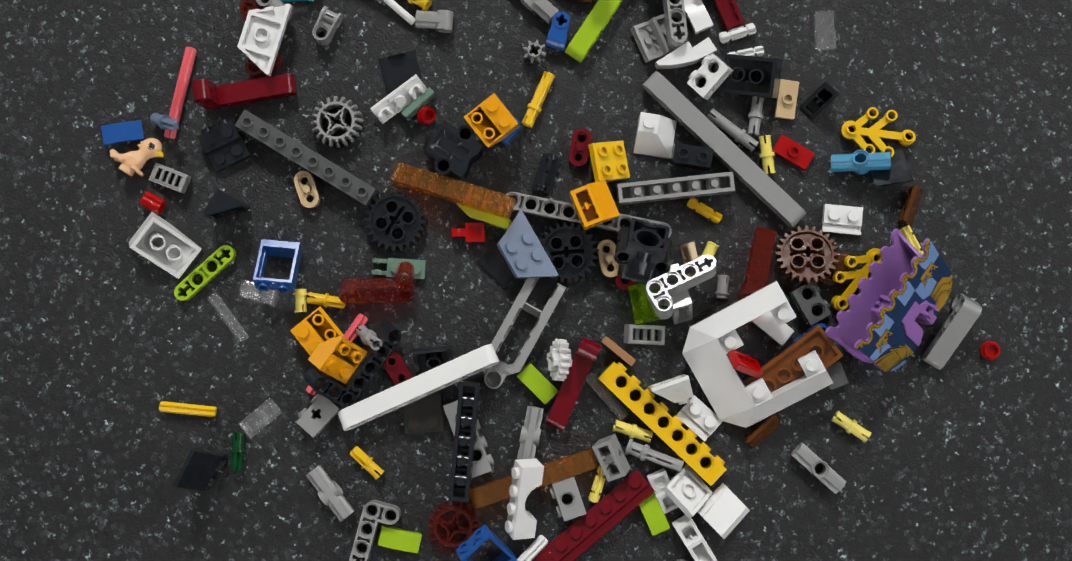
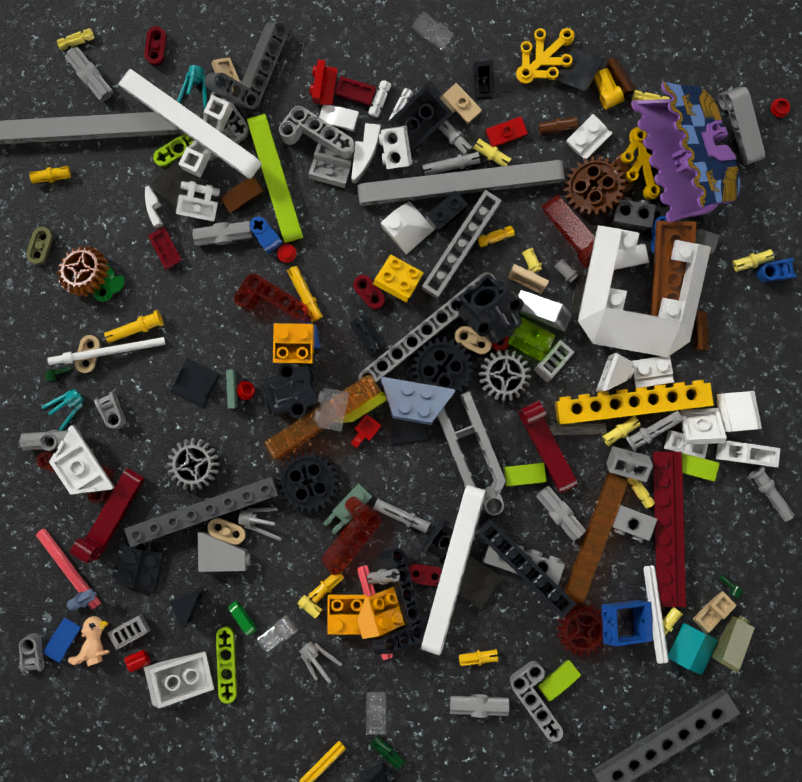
camera: 55 degrees left, 0 degrees up
clear axle [208,293,249,342] -> none
blue window [253,239,302,293] -> none
light grey brick [296,393,342,438] -> none
white plate [370,74,427,124] -> none
light grey piece [415,10,454,33] -> none
white arch [505,458,544,540] -> none
light grey gear [523,39,546,64] -> none
white gear [547,339,572,381] -> none
light orange slope [569,180,620,231] -> none
medium nougat tile [601,336,635,366] -> none
light grey beam [646,255,717,319] -> none
red plate [727,349,763,379] -> none
light grey piece [791,442,846,494] -> none
dark azure piece [831,150,891,175] -> none
none -> light grey piece [19,633,44,673]
none -> light grey slope [198,531,251,572]
none -> green beam [228,600,257,636]
none -> clear red beam [234,274,313,323]
none -> light grey plant [239,507,282,541]
none -> red plate [277,244,296,263]
none -> light grey plant [299,641,342,684]
none -> clear bracket [314,387,349,431]
none -> light grey pin [373,498,430,533]
none -> light grey gear [479,350,531,401]
none -> reddish brown pin [538,116,578,135]
none -> yellow piece [594,68,624,109]
none -> blue piece [757,258,797,282]

